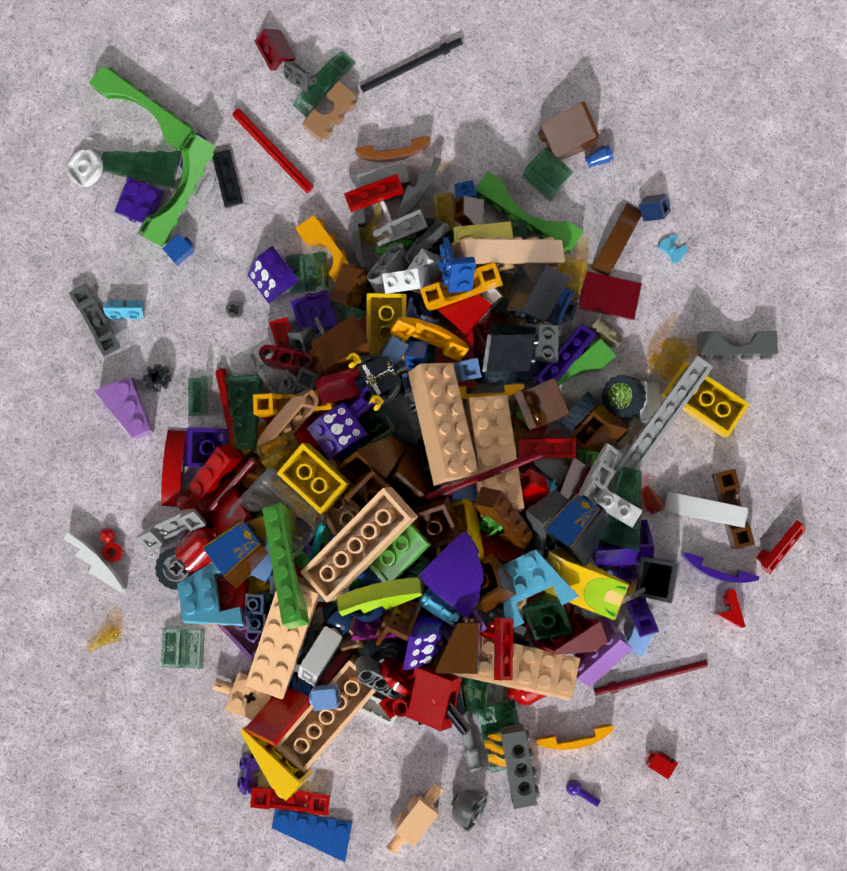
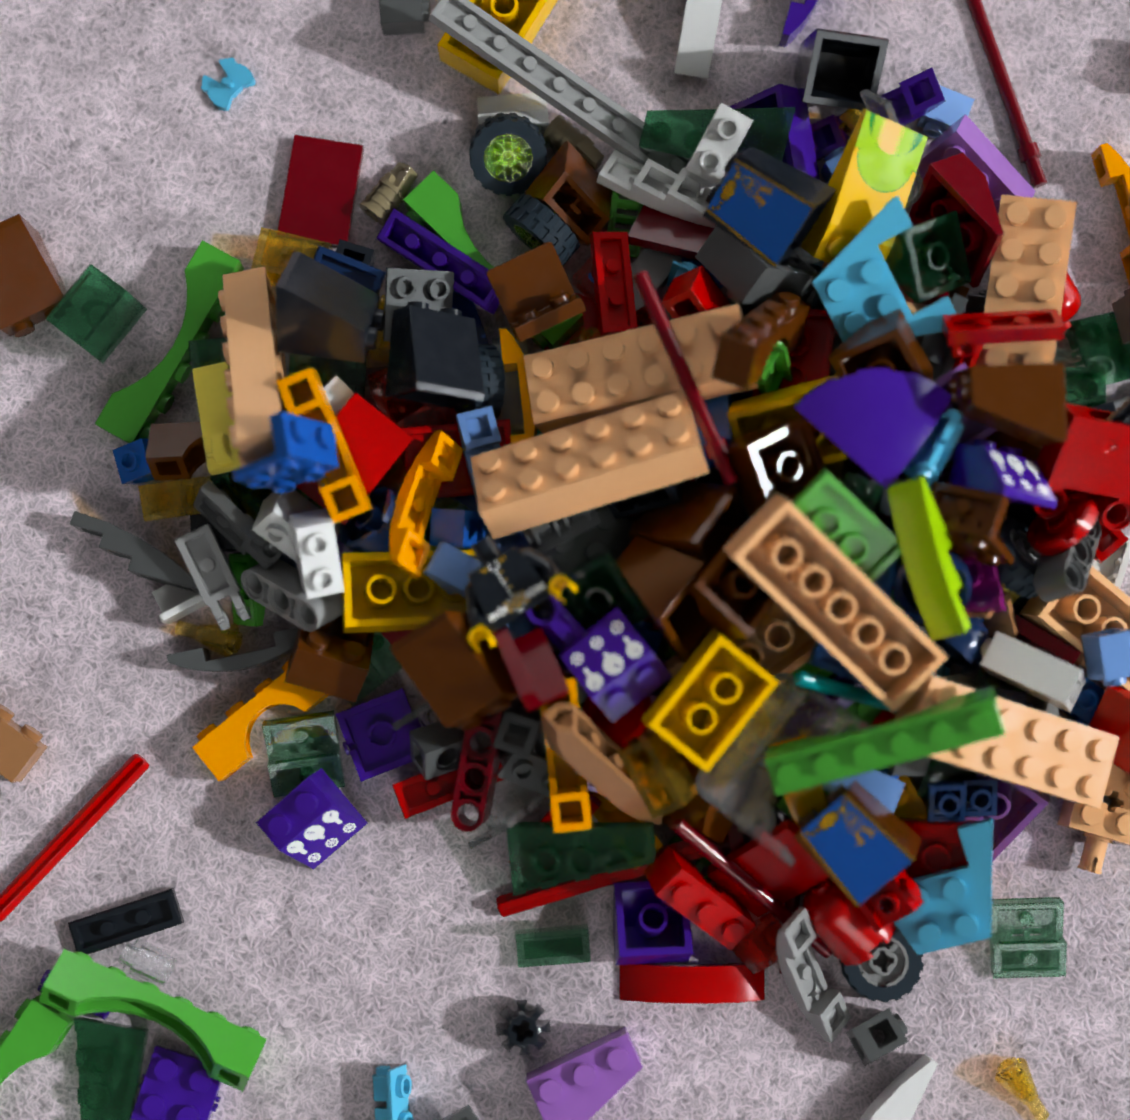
camera: 100 degrees left, 0 degrees up
red plate [100,527,123,562] -> none
blue brick [162,234,194,266] -> none
flat silver bush [226,301,244,319] -> none
red hinge [344,174,404,213] -> none
light grey beam [354,164,411,189] -> none
dark orange slope [355,136,430,162] -> none
blue cone [585,145,614,168] -> none
reddish brown slope [592,203,642,276] -> none
dark blue panel [639,194,671,221] -> none
clear red cone [639,485,664,515] -> none
clear yellow brick [648,336,692,382] -> none
none -> dark grey brick [847,1008,908,1066]
none -> red brick [859,869,924,933]

